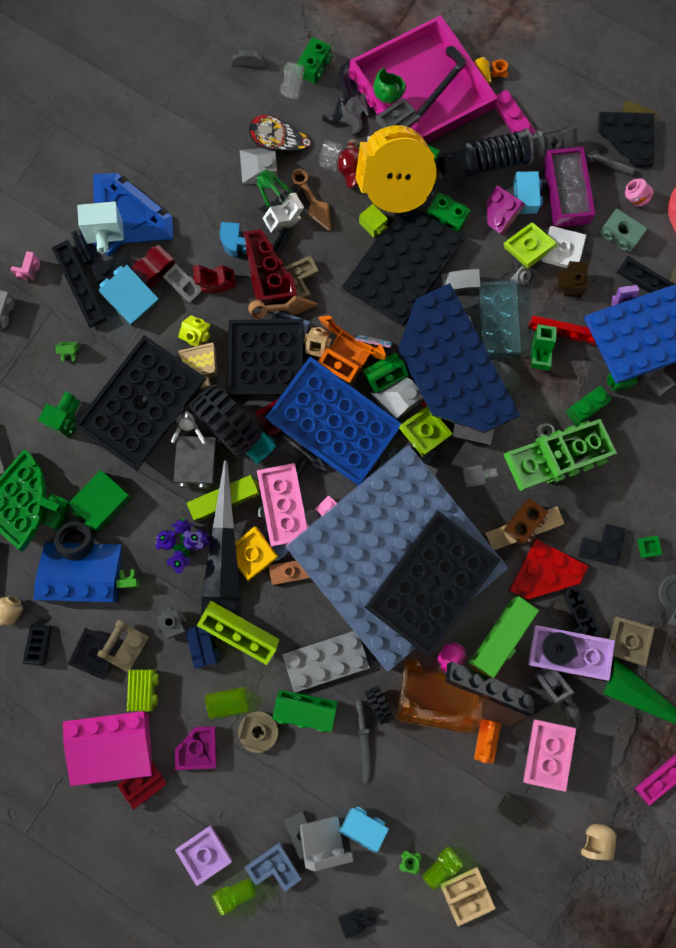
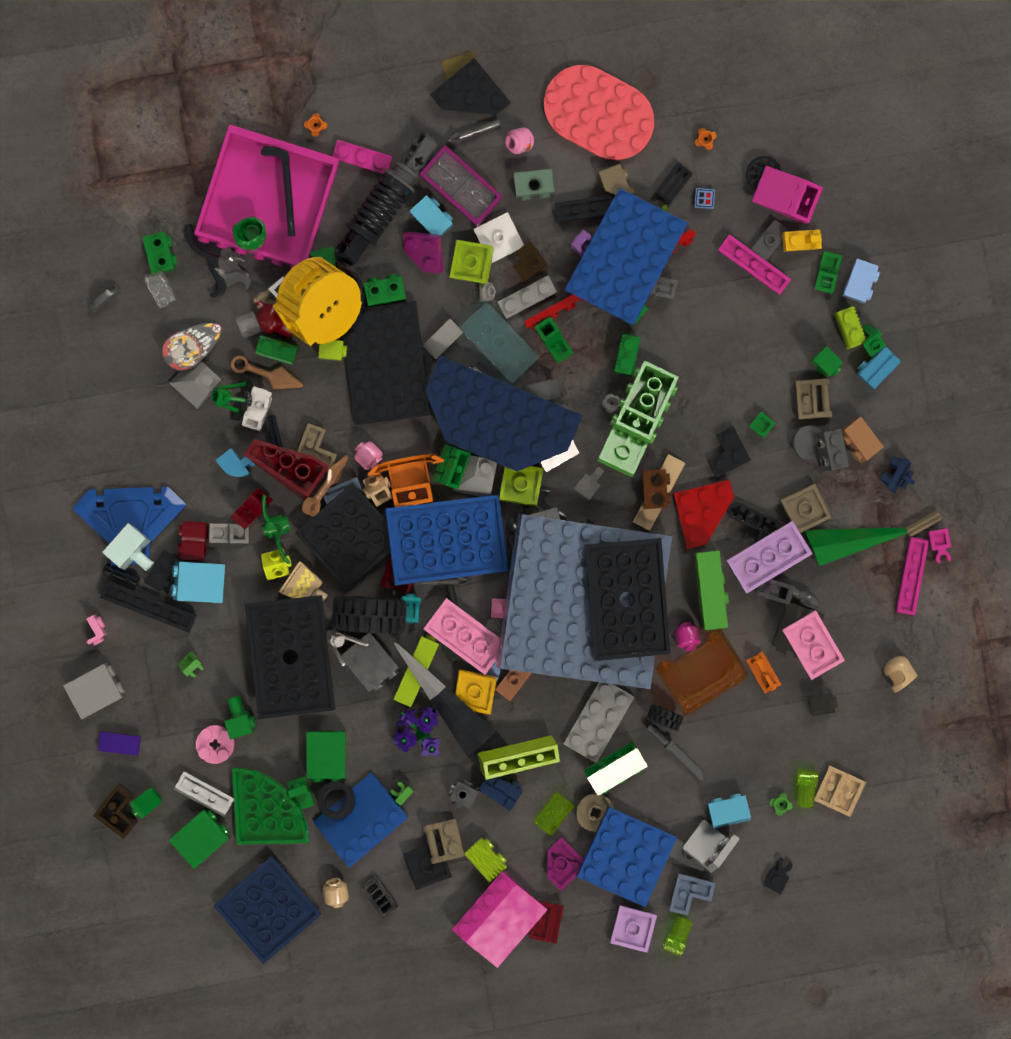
camera: 45 degrees left, 10 degrees up
sticker [355,335,392,348] -> none
dark grey plate [375,98,421,129] -> none
black plate [445,661,534,716] -> none
yellow cone [474,57,492,85] -> none
black piece [542,632,576,665] -> none
none -> bright pink plate [196,725,235,764]
none -> green brick [255,335,299,366]
none -> green plant [261,495,291,564]
none -> bright pink head [354,441,383,470]
none -> light grey plate [497,276,557,319]
none -> blue plate [576,806,677,907]

